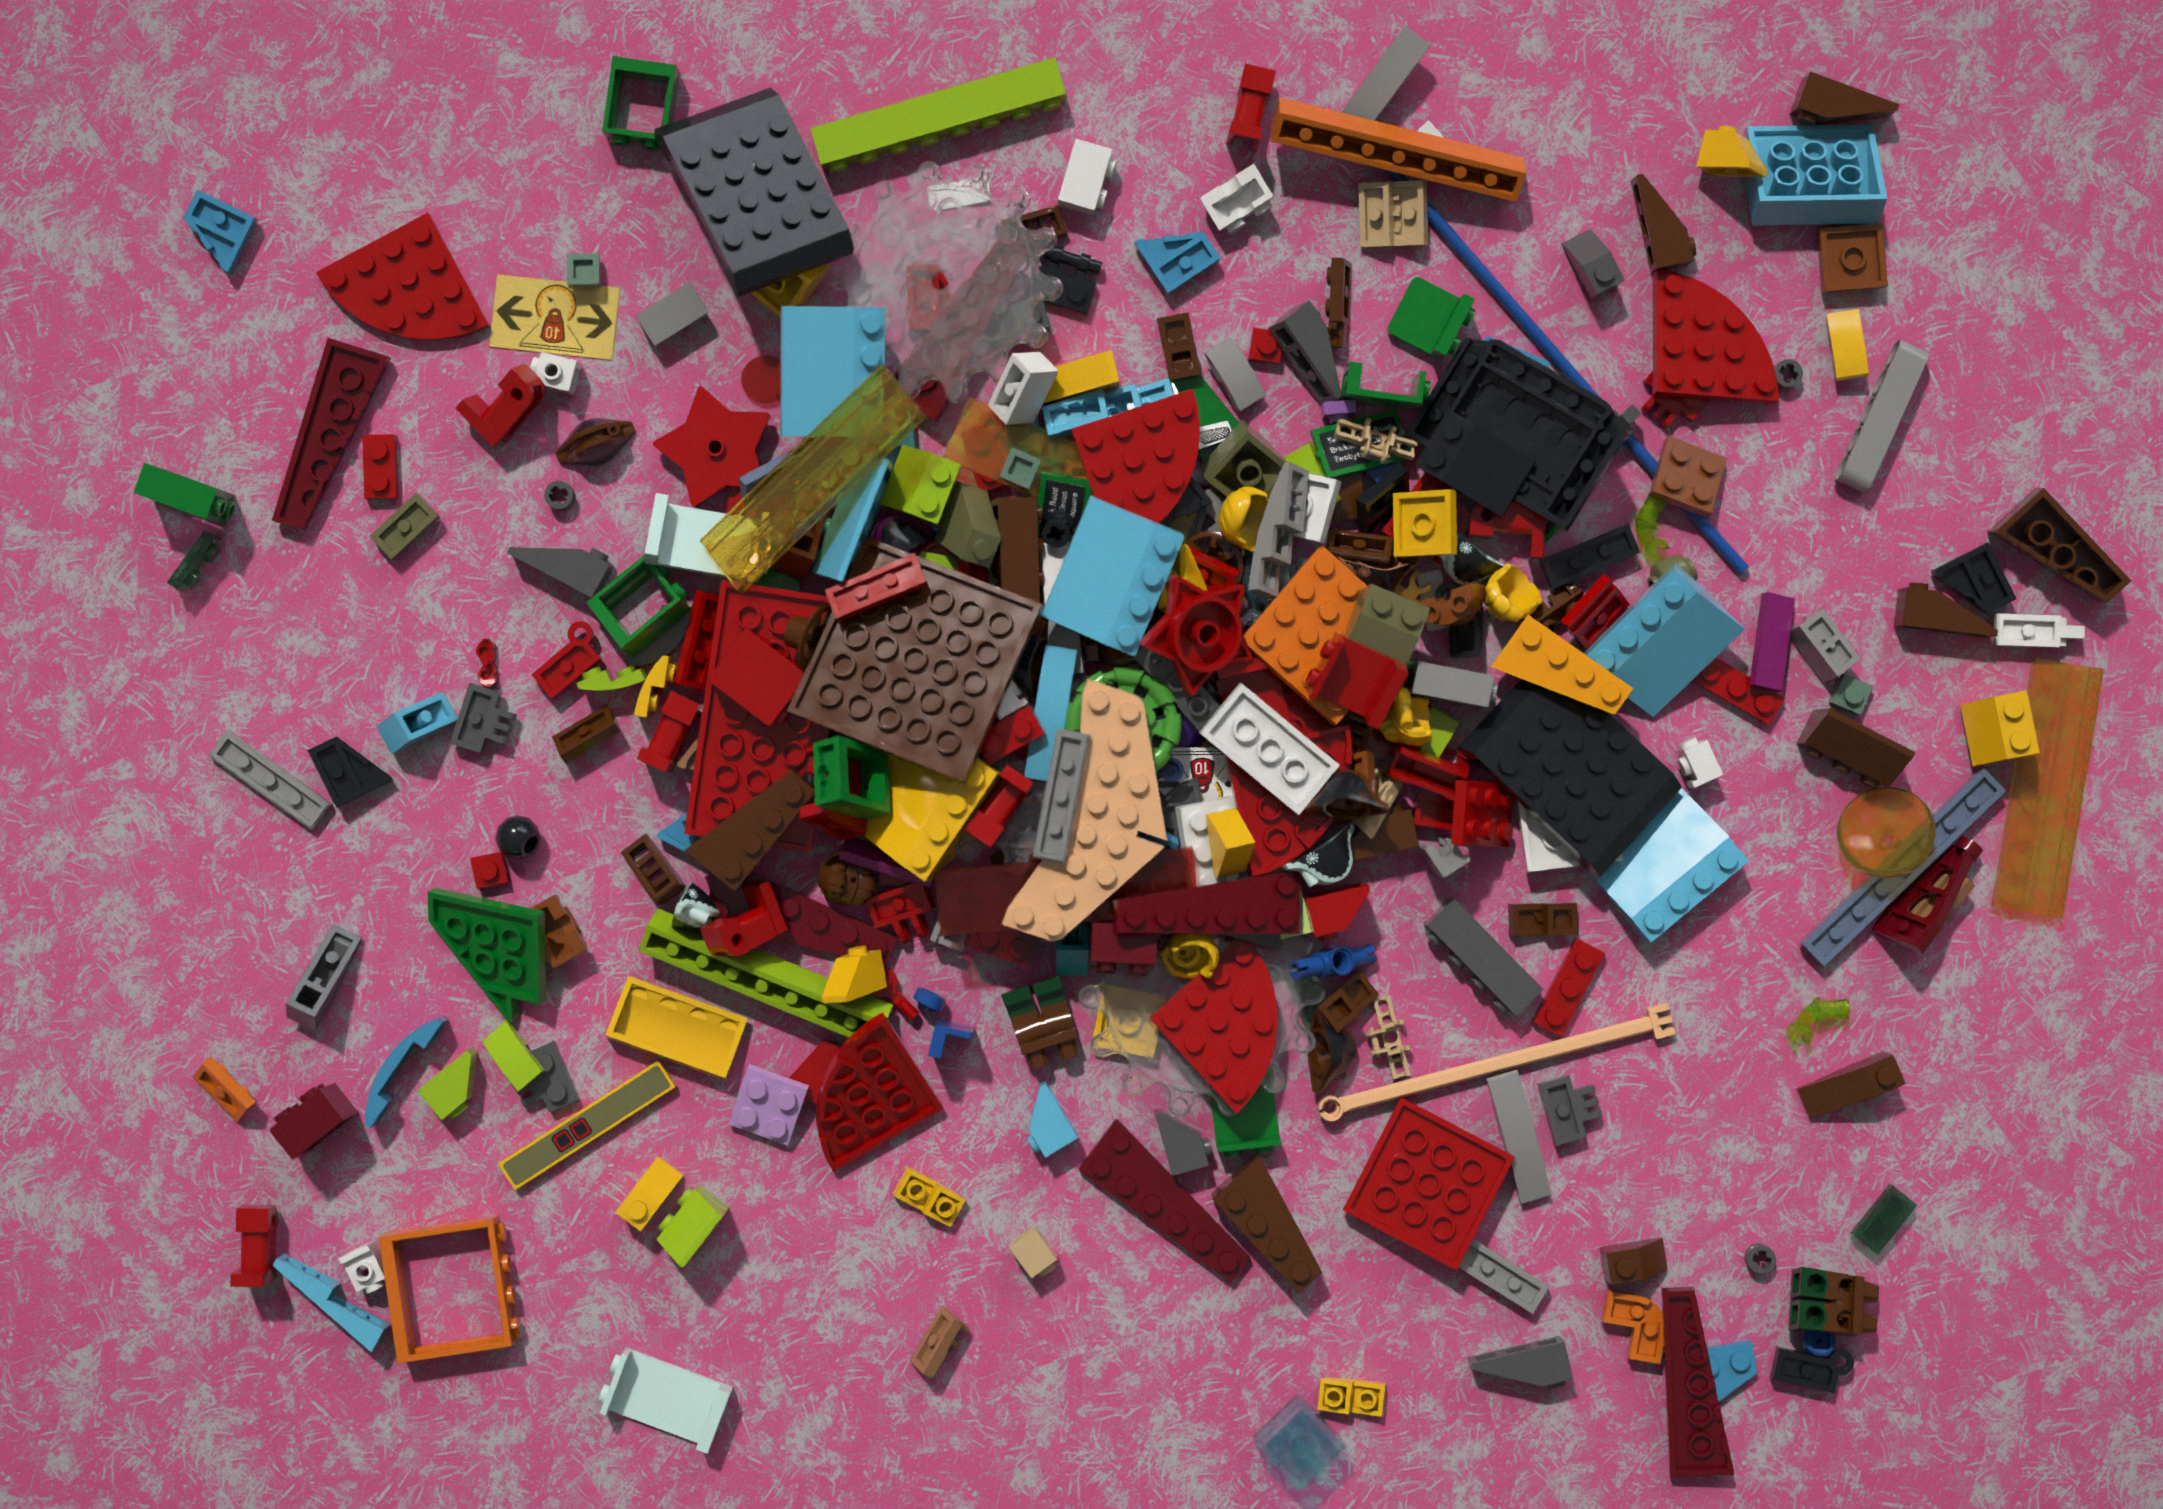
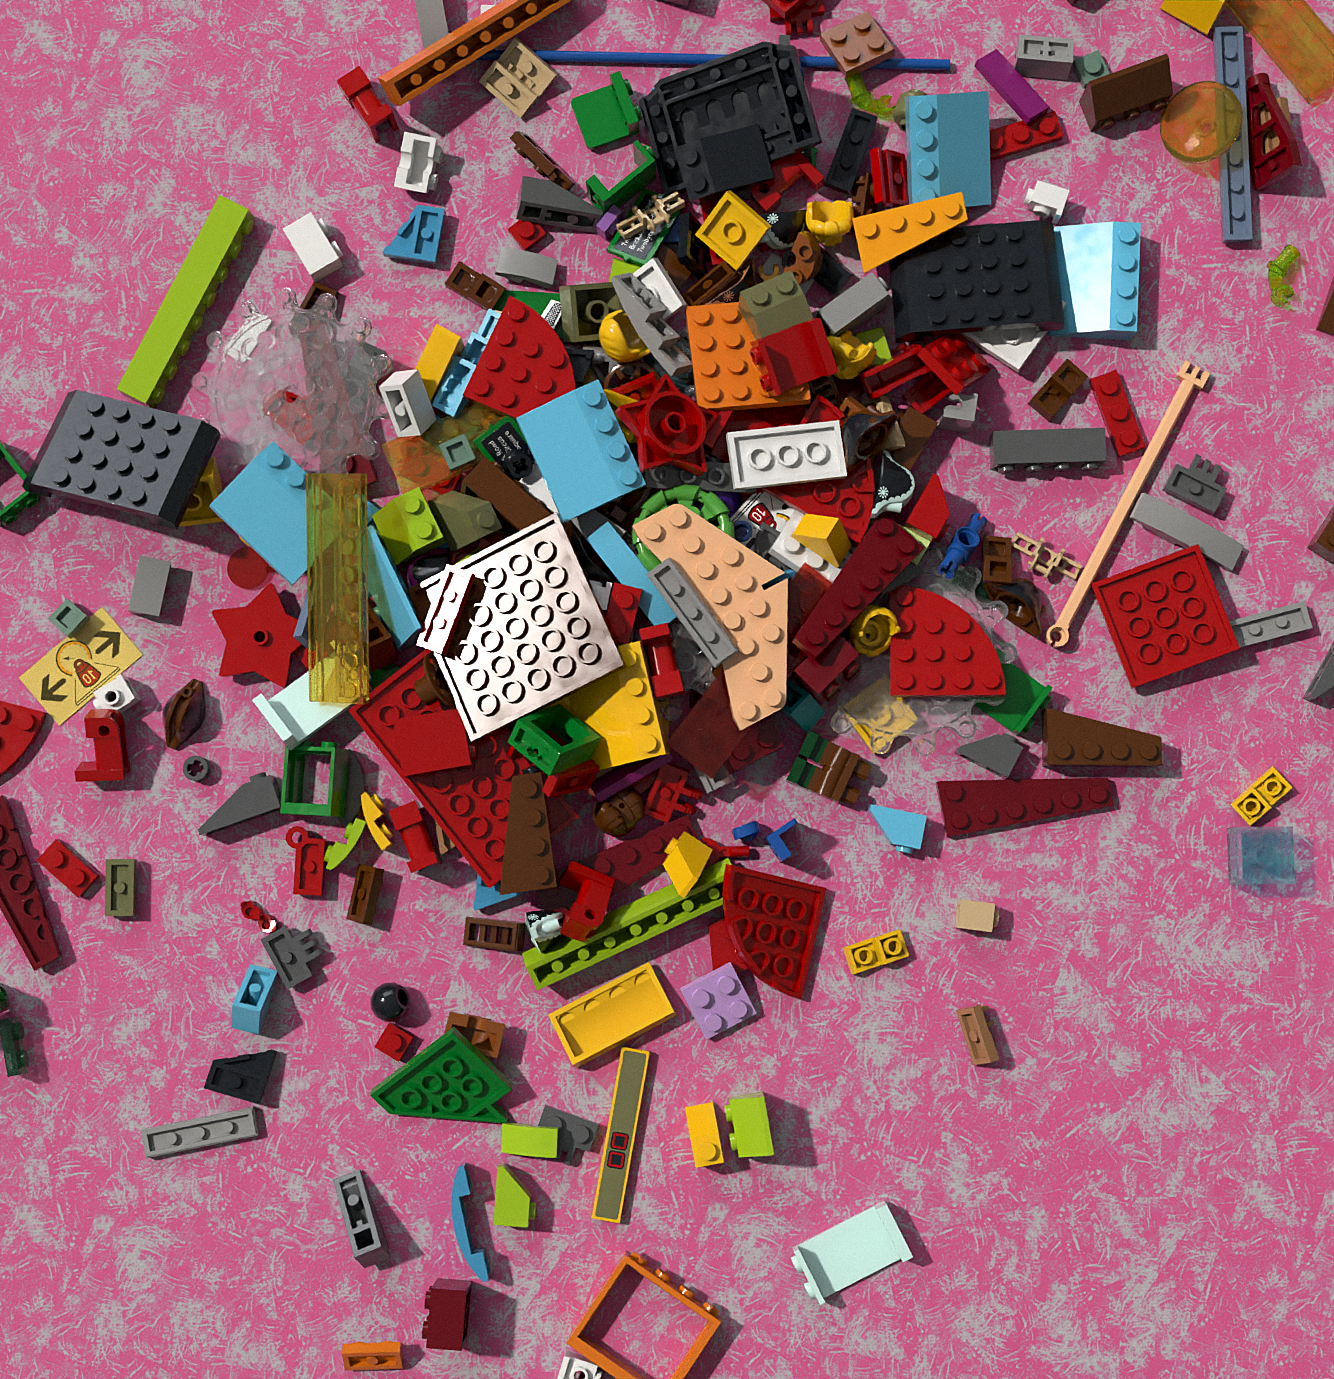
camera: 45 degrees left, 5 degrees down
red plate [673,590,719,691] -> none
black plate [1027,244,1103,315] -> none

